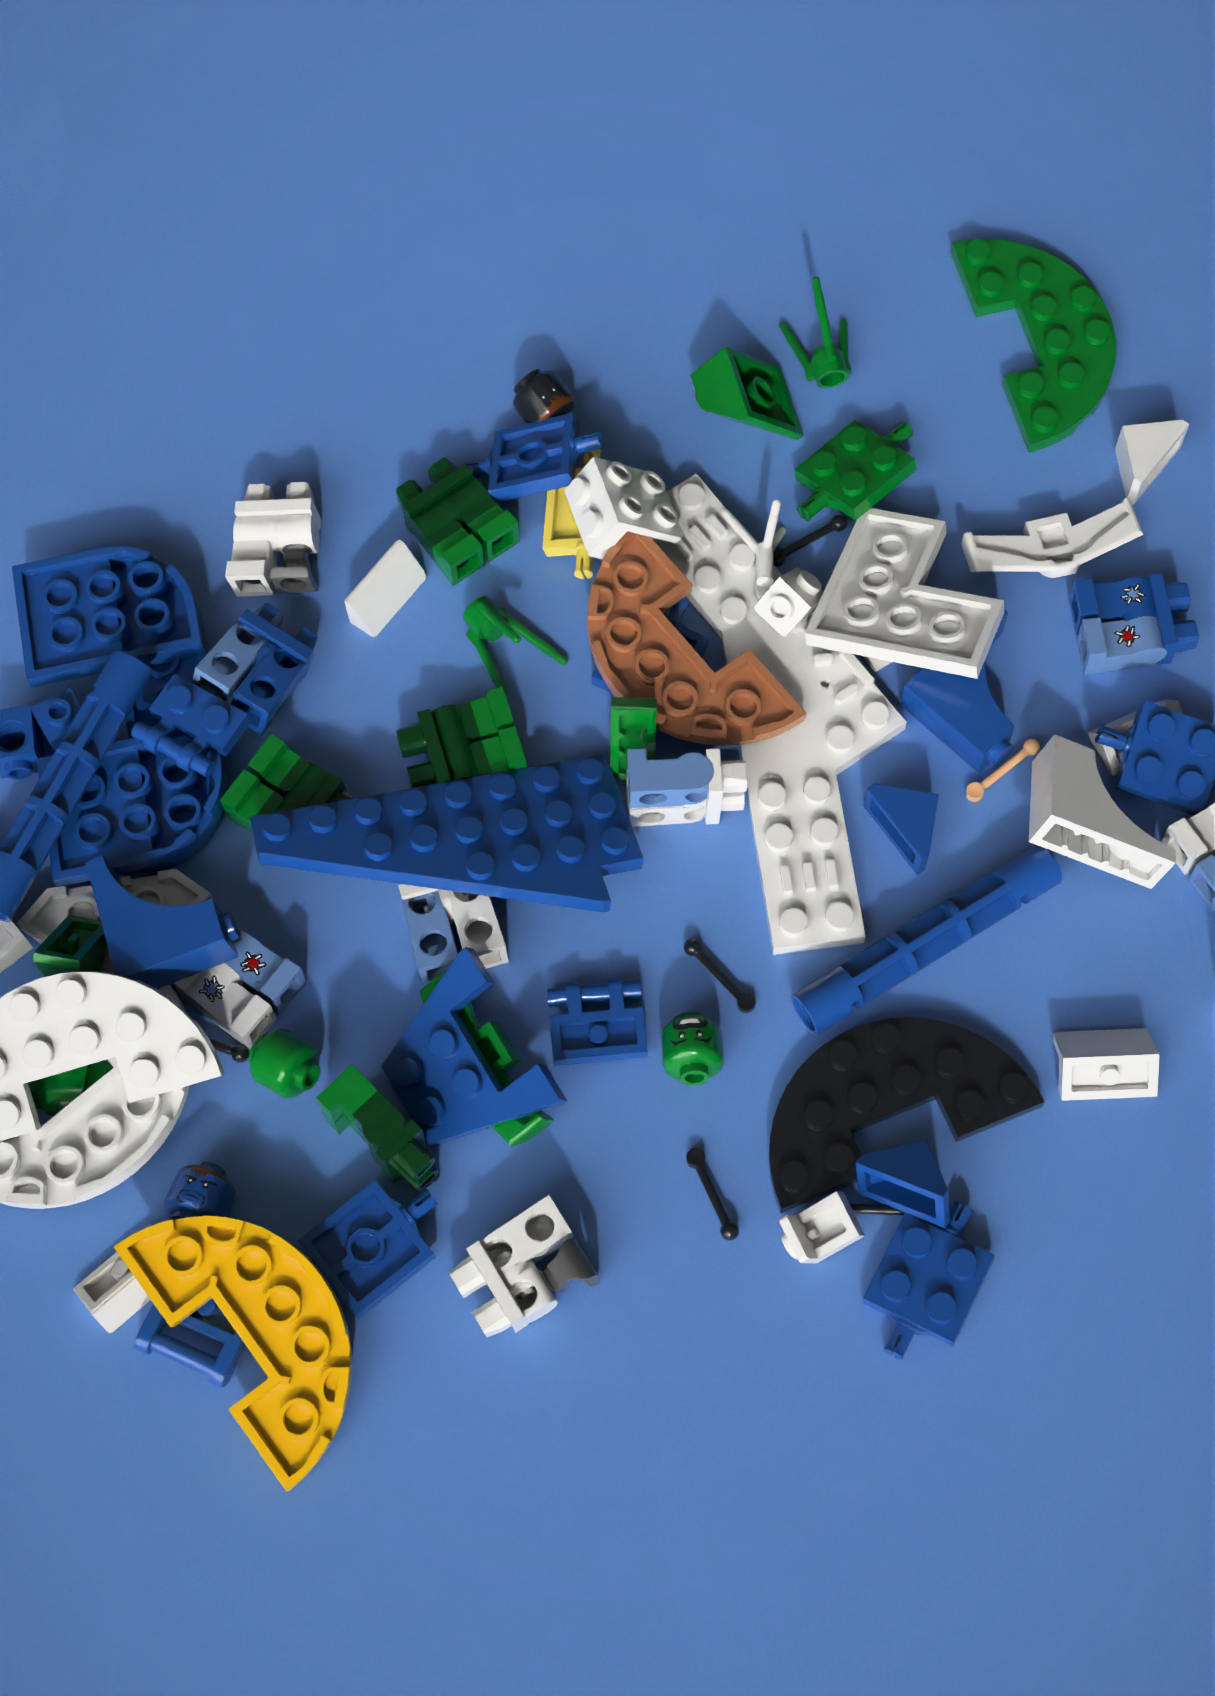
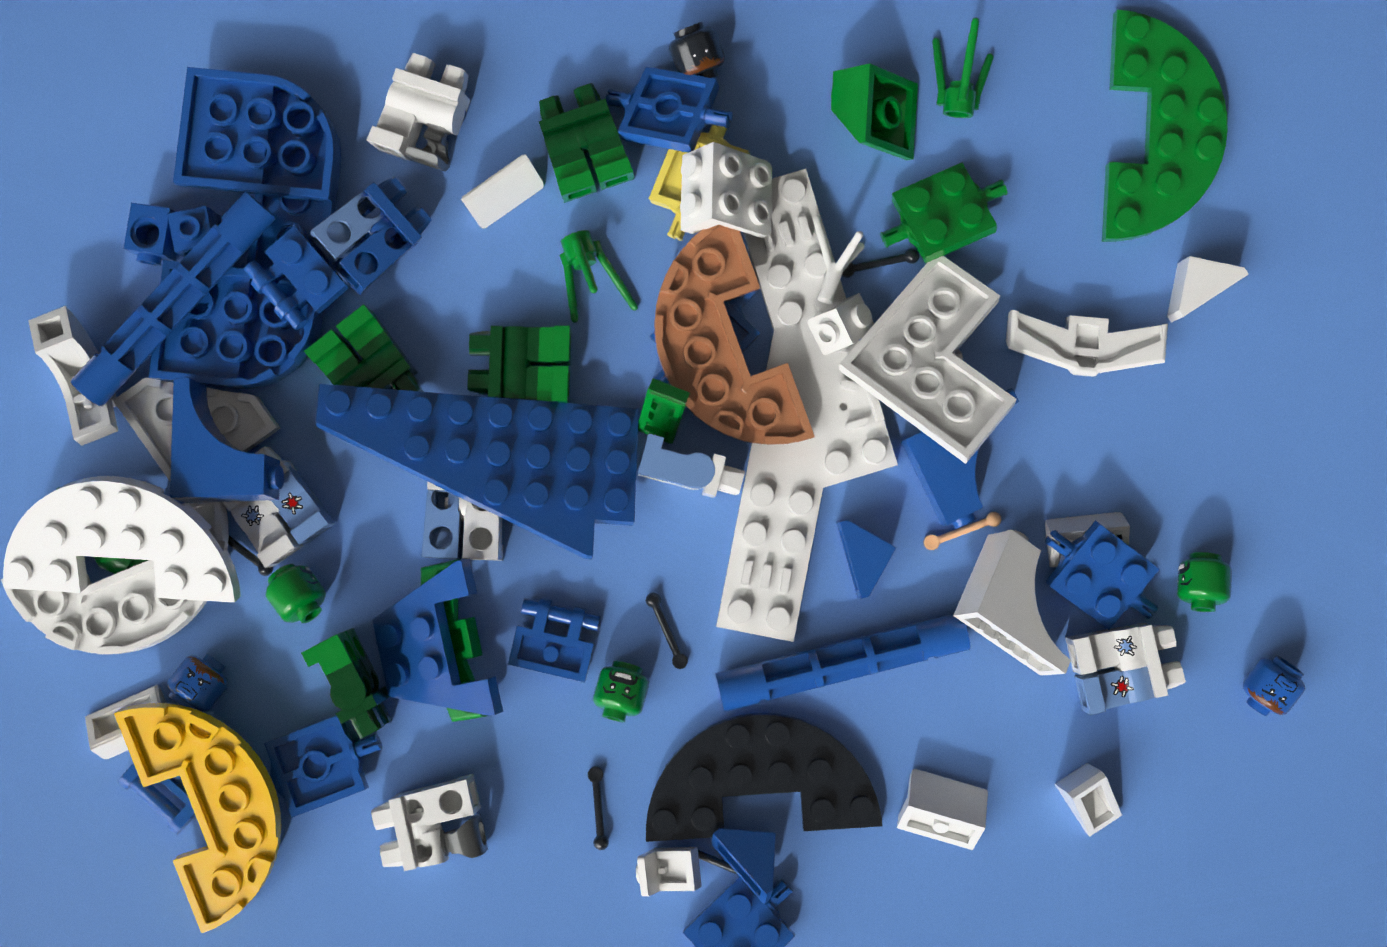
camera: 15 degrees right, 20 degrees up
green slope [33,915,108,977] -> none
hips [1069,573,1199,675] -> none

